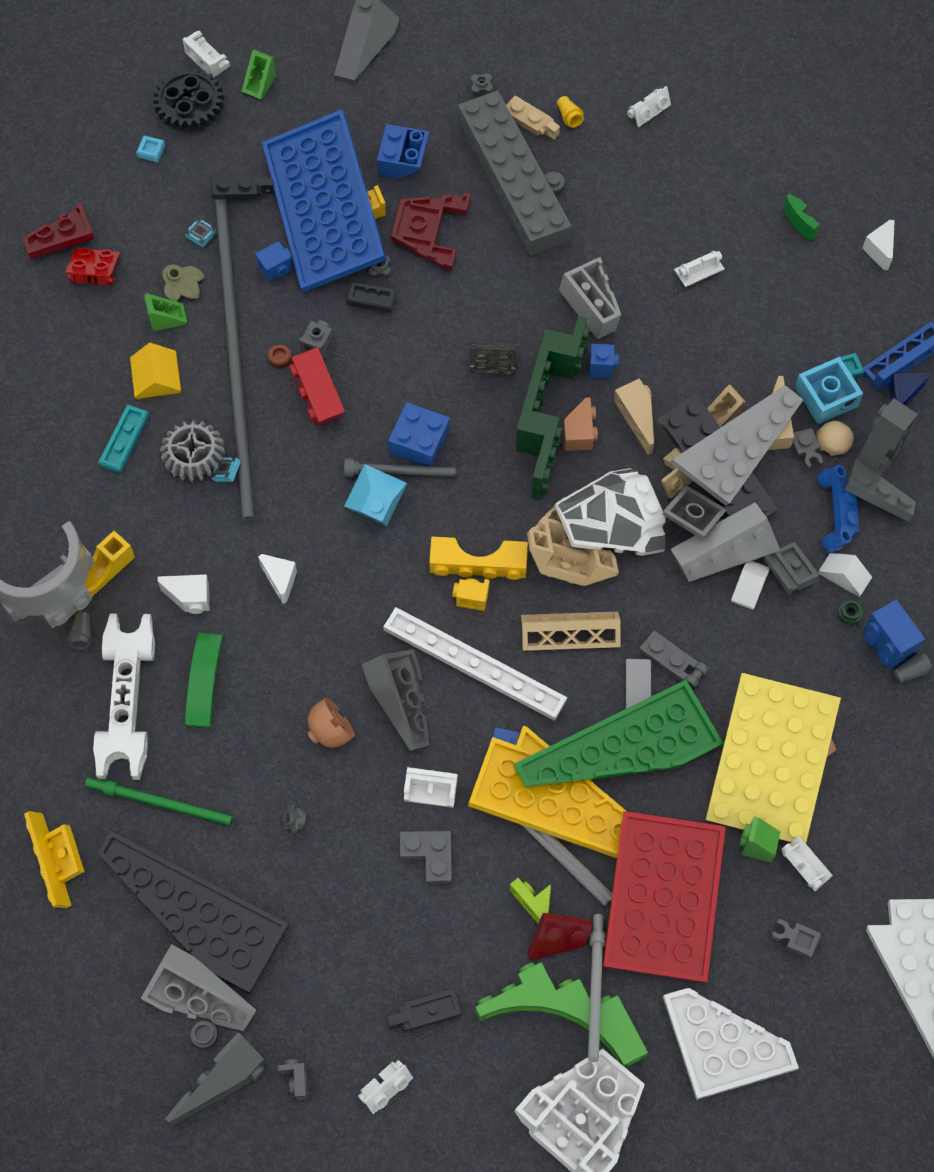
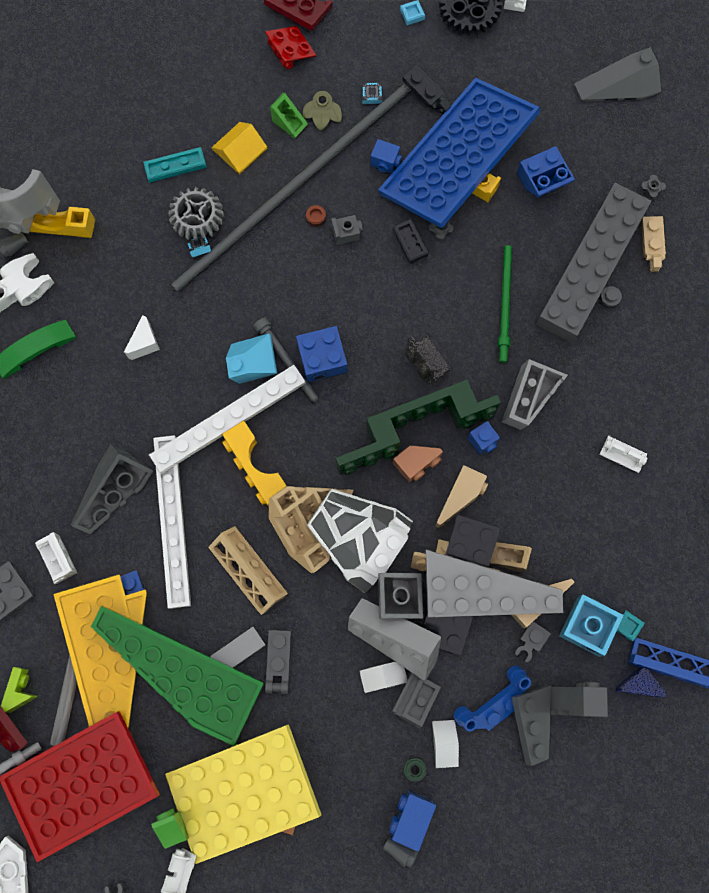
camera: 55 degrees right, 10 degrees up
white slope [158,575,209,614] -> none
bright green slope [241,49,276,99] -> none
red wedge [289,347,345,426] -> none
nougat cylinder [307,697,355,748] -> none
dark red wing [391,193,471,271] -> none
yellow brick [453,579,490,611] -> none
yellow cone [557,96,584,128] -> none
tan hair [816,421,854,456] -> none
none -> white plate [149,365,306,474]
none -> green bar [498,245,512,363]

